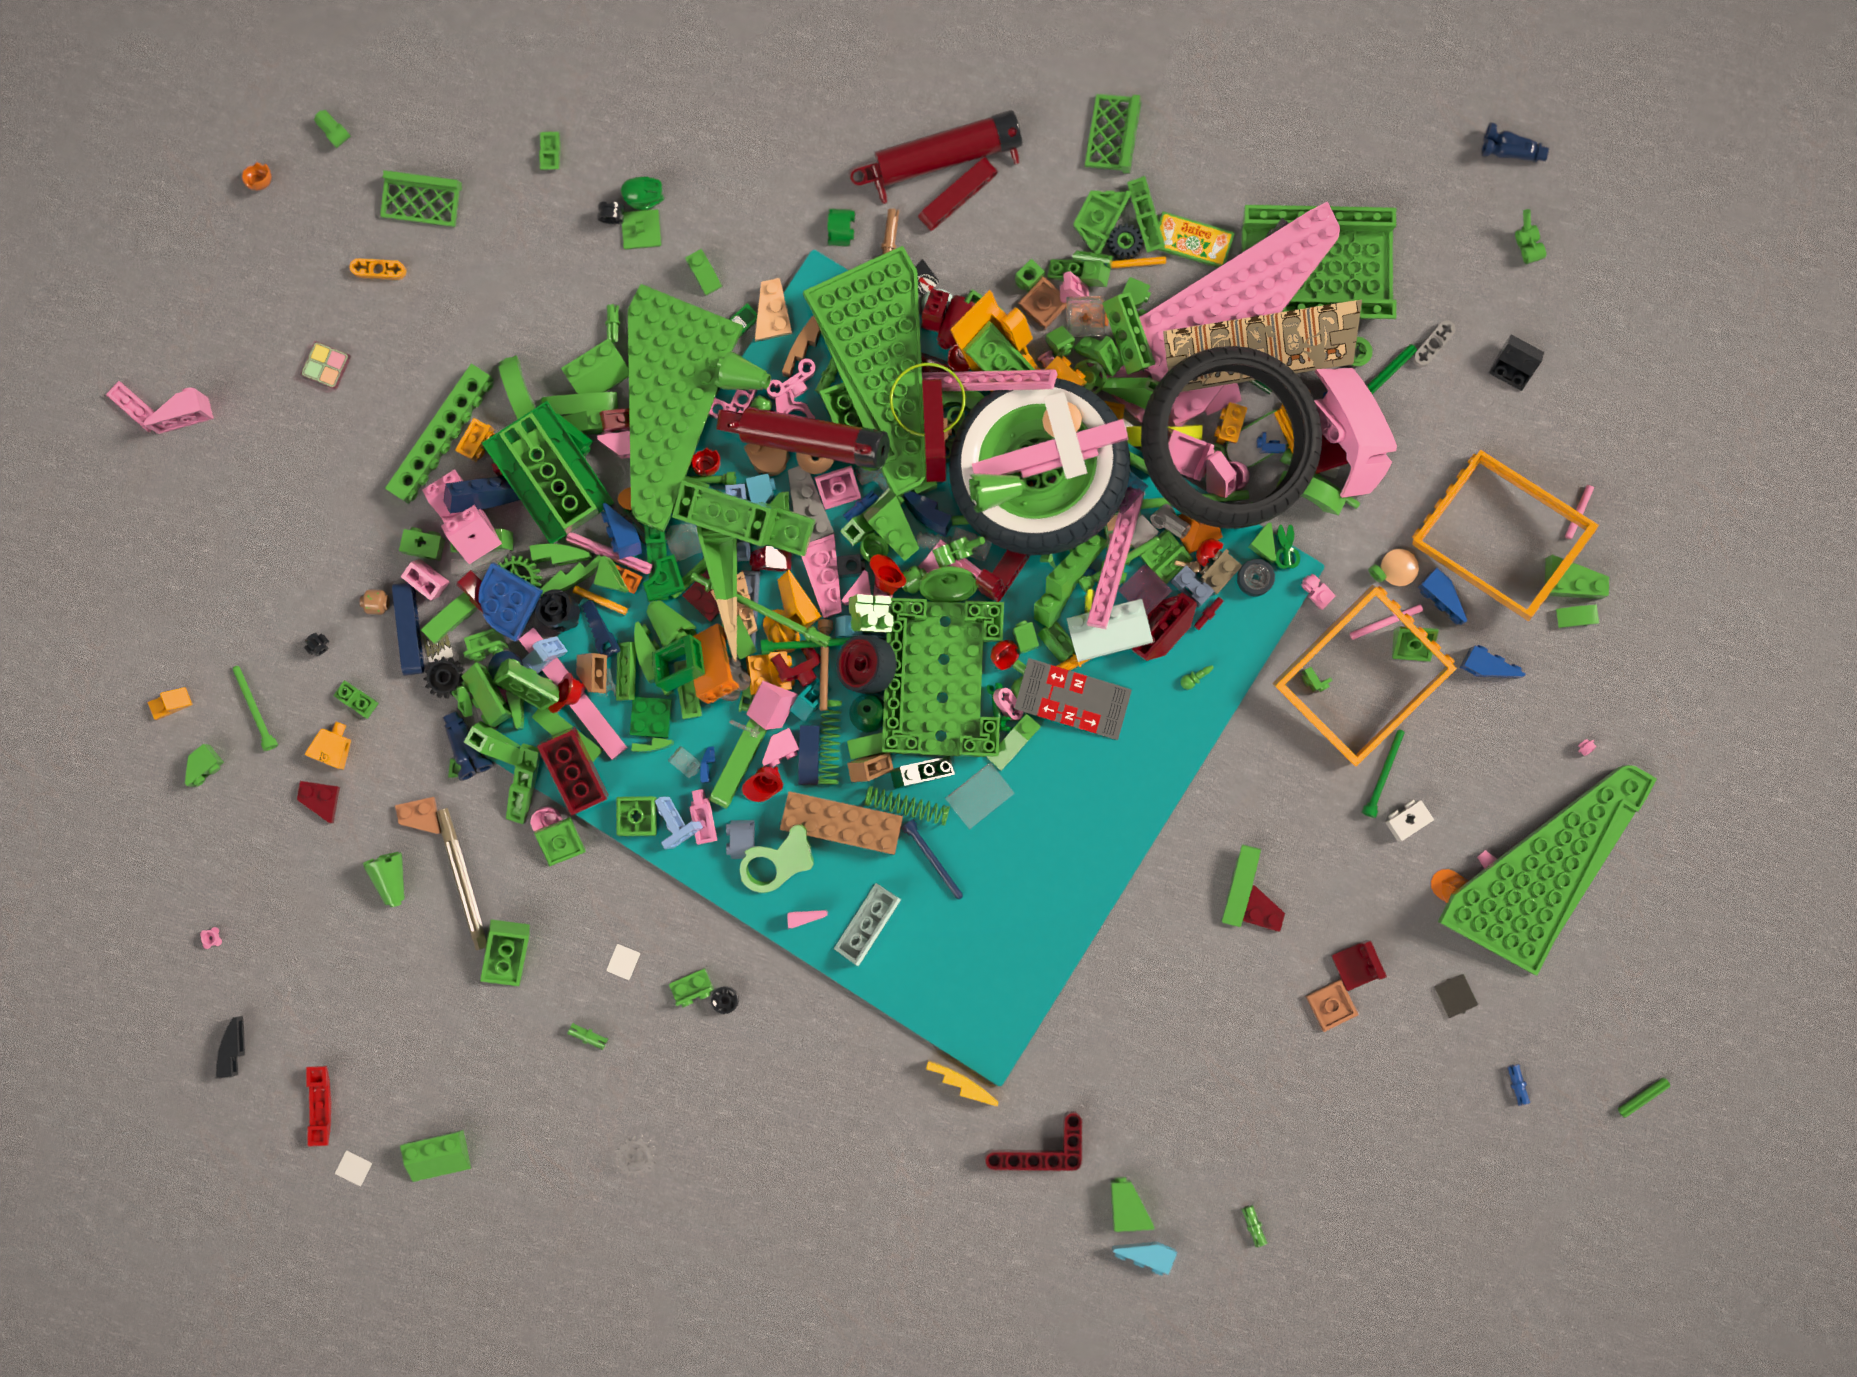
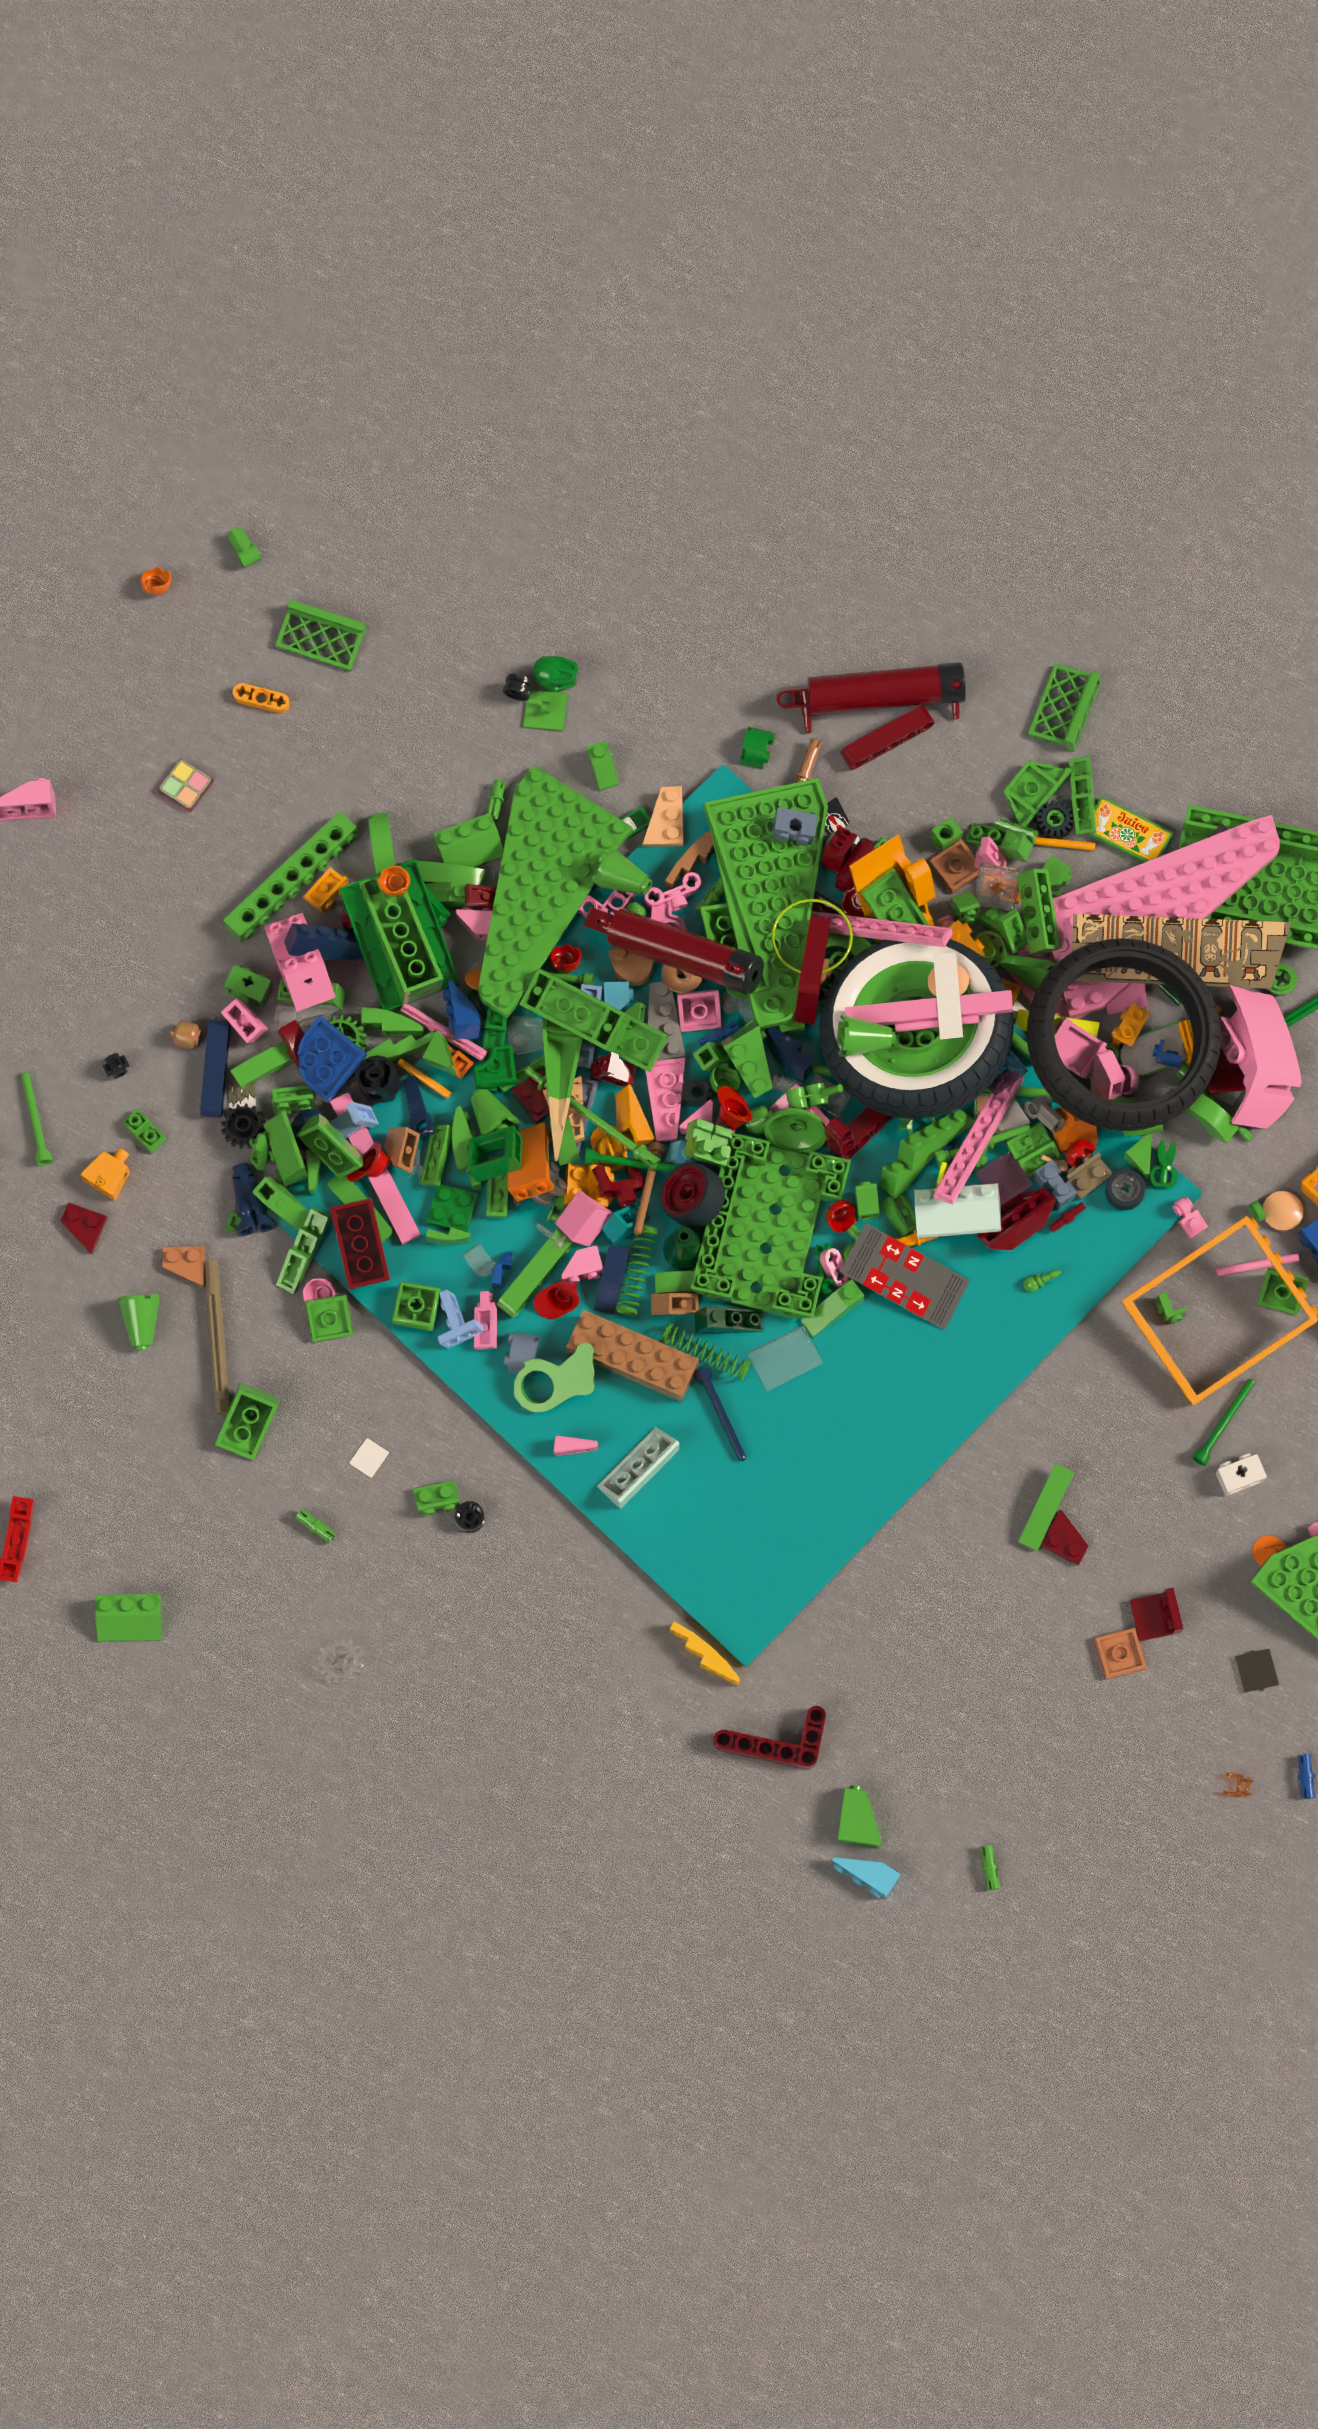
camera: 10 degrees right, 10 degrees down
white sticker [335,1150,372,1187] -> none
bright green slope [539,132,560,170] -> none
none -> orange hair [378,866,410,897]
none -> sand blue brick [771,807,818,846]
none -> clear orange piece [1223,1773,1253,1798]

